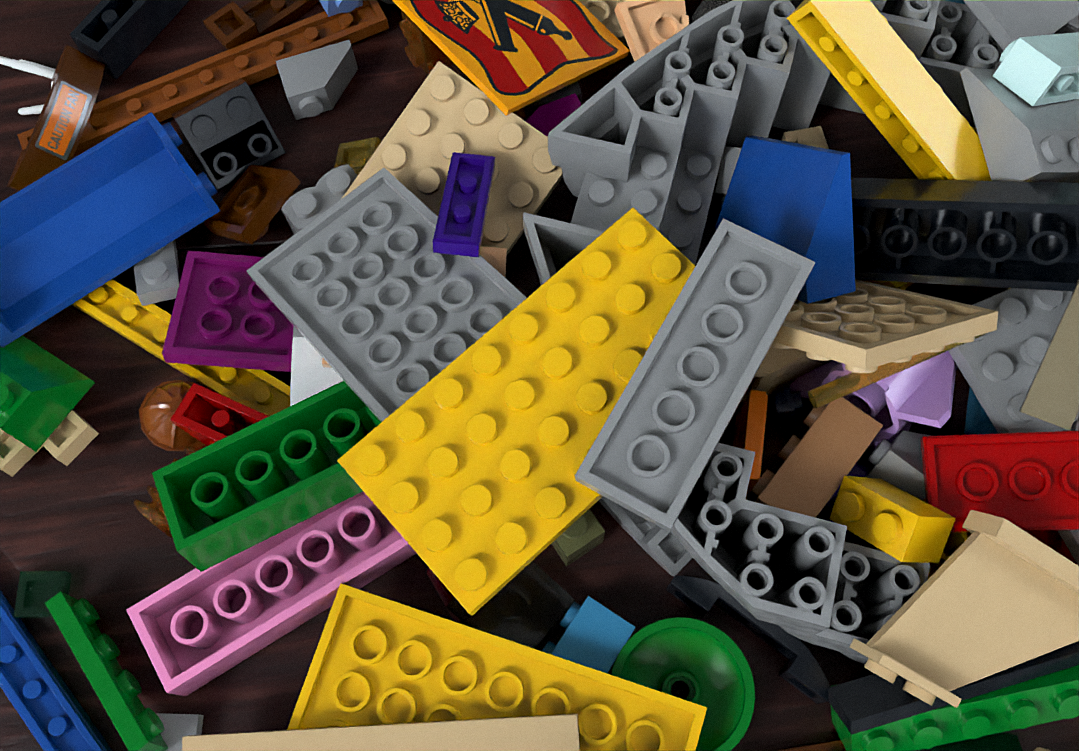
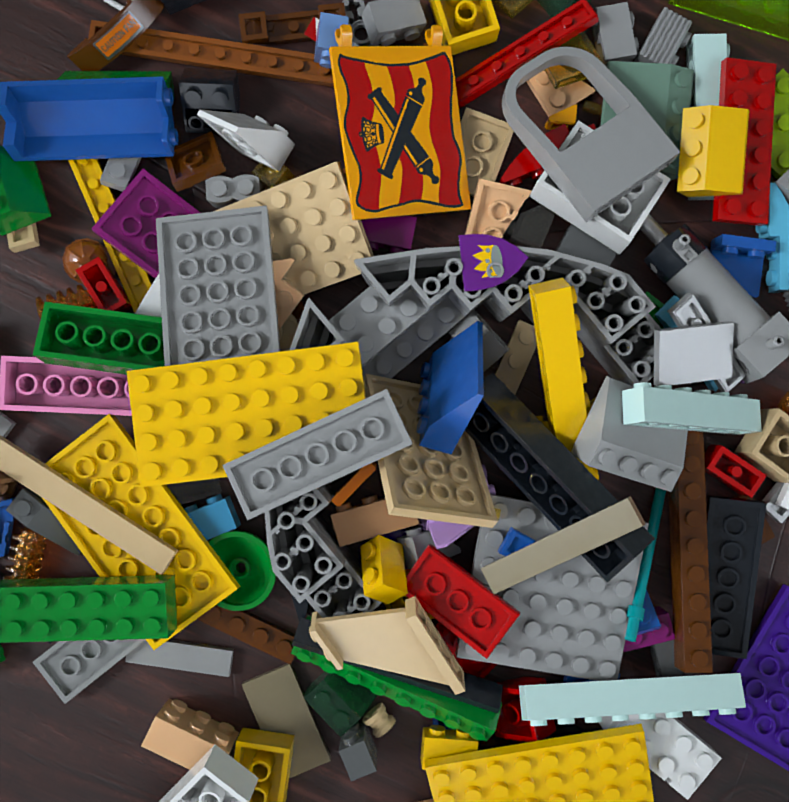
camera: 30 degrees right, 20 degrees up
light grey slope [276,40,358,120] -> none
dark purple tile [433,152,495,257] -> none
none -> white slope [197,110,295,172]
none -> dark purple sticker [459,234,528,292]
none -> blue tile [498,527,536,556]

